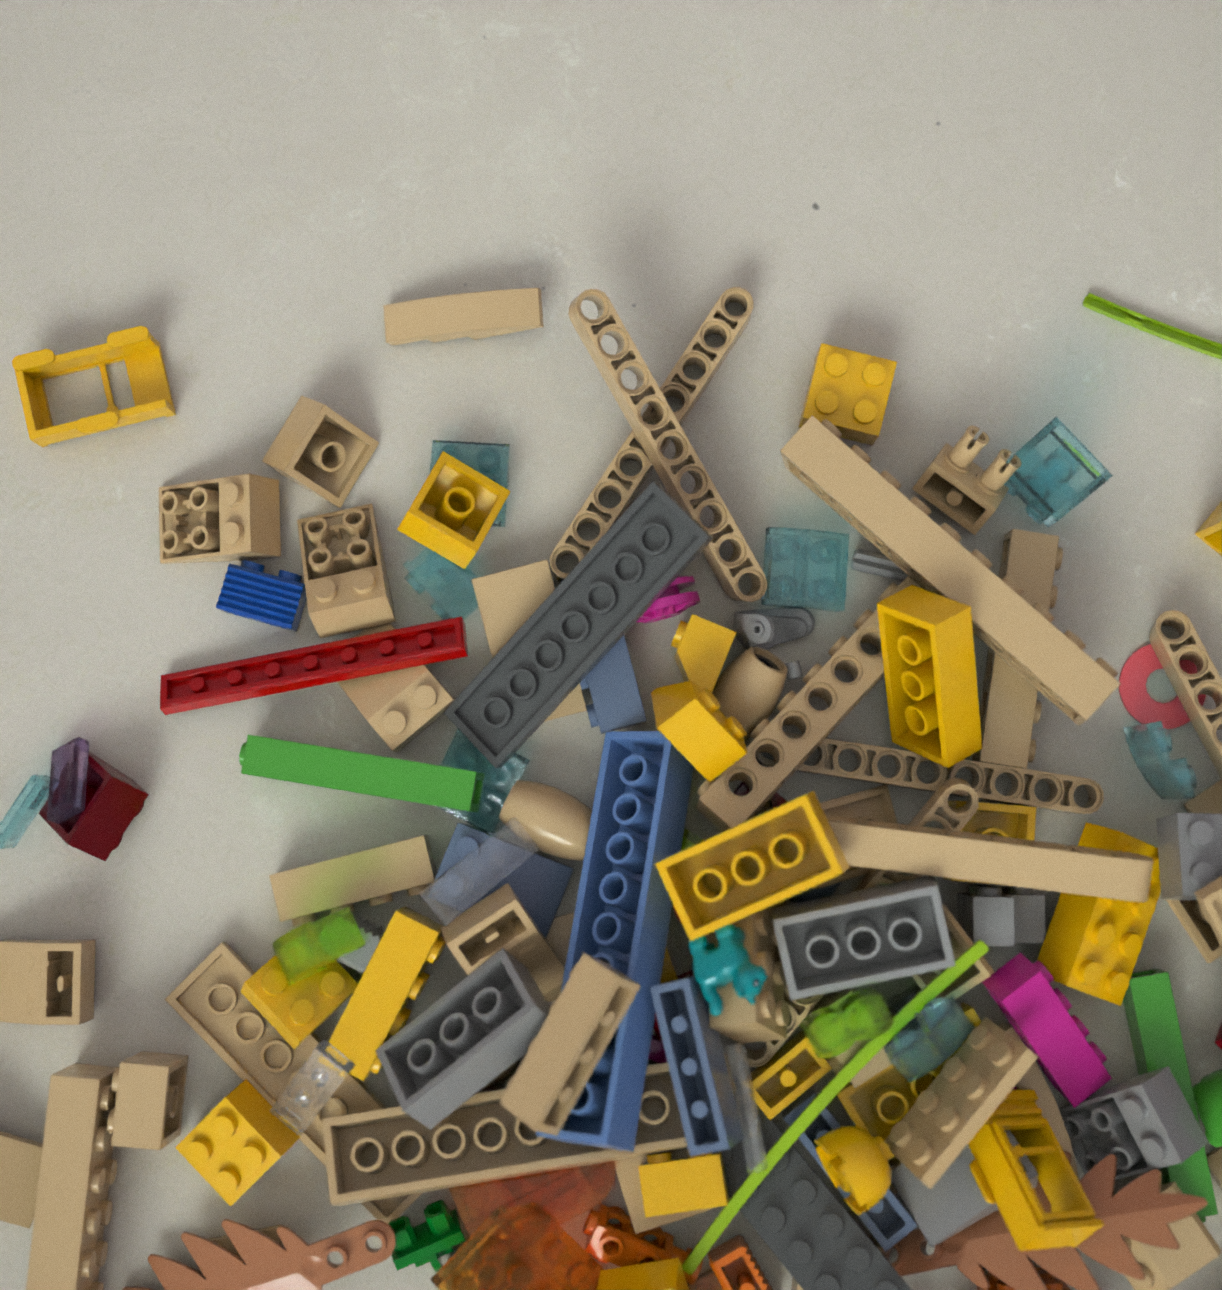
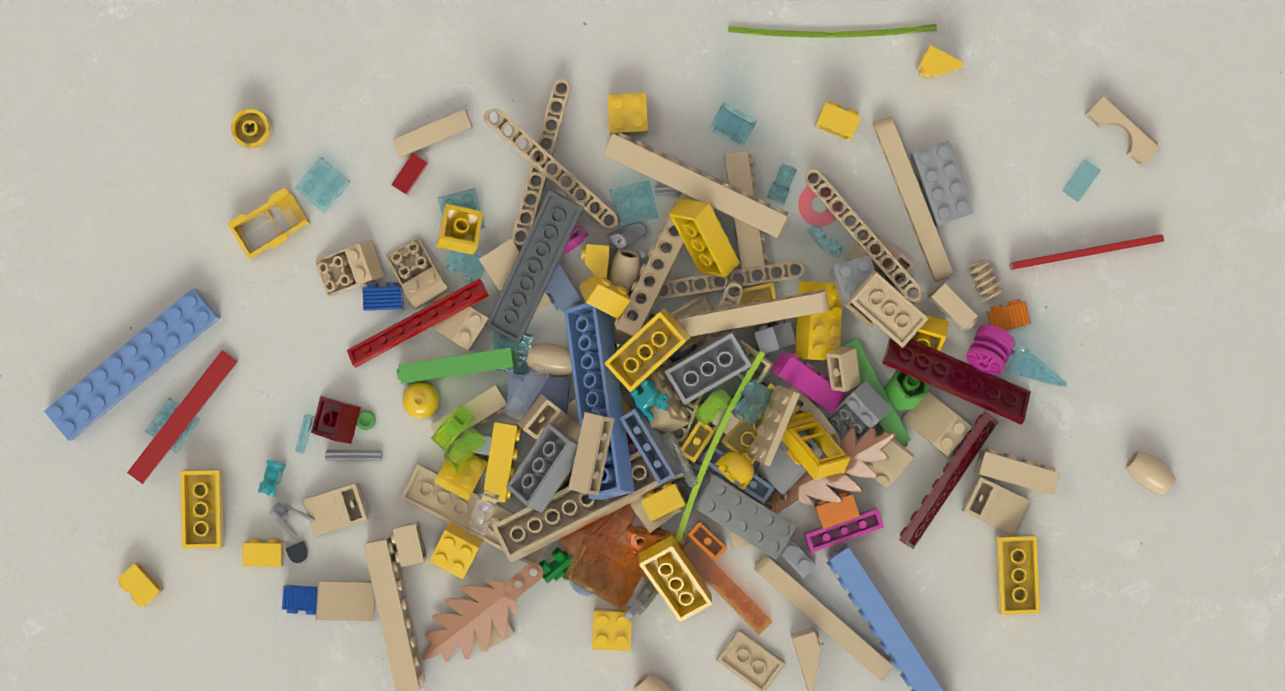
camera: 20 degrees left, 5 degrees up
clear purple tile [47,737,89,824] -> none
tan slope [262,395,379,508] -> none
tan brick [912,425,1022,535] -> none
none -> yellow brick [231,109,273,149]
none -> clear tile [241,206,300,253]
none -> clear light blue slope [295,157,350,213]
none -> light grey axle [325,450,382,461]
none -> bright green tile [357,411,376,430]
none -> red slope [391,153,428,195]
none -> yellow cylinder [402,381,440,419]
none -> clear neon green brick [431,405,475,451]
none -> clear light blue piece [766,163,797,205]
none -> tan brick [826,346,861,392]

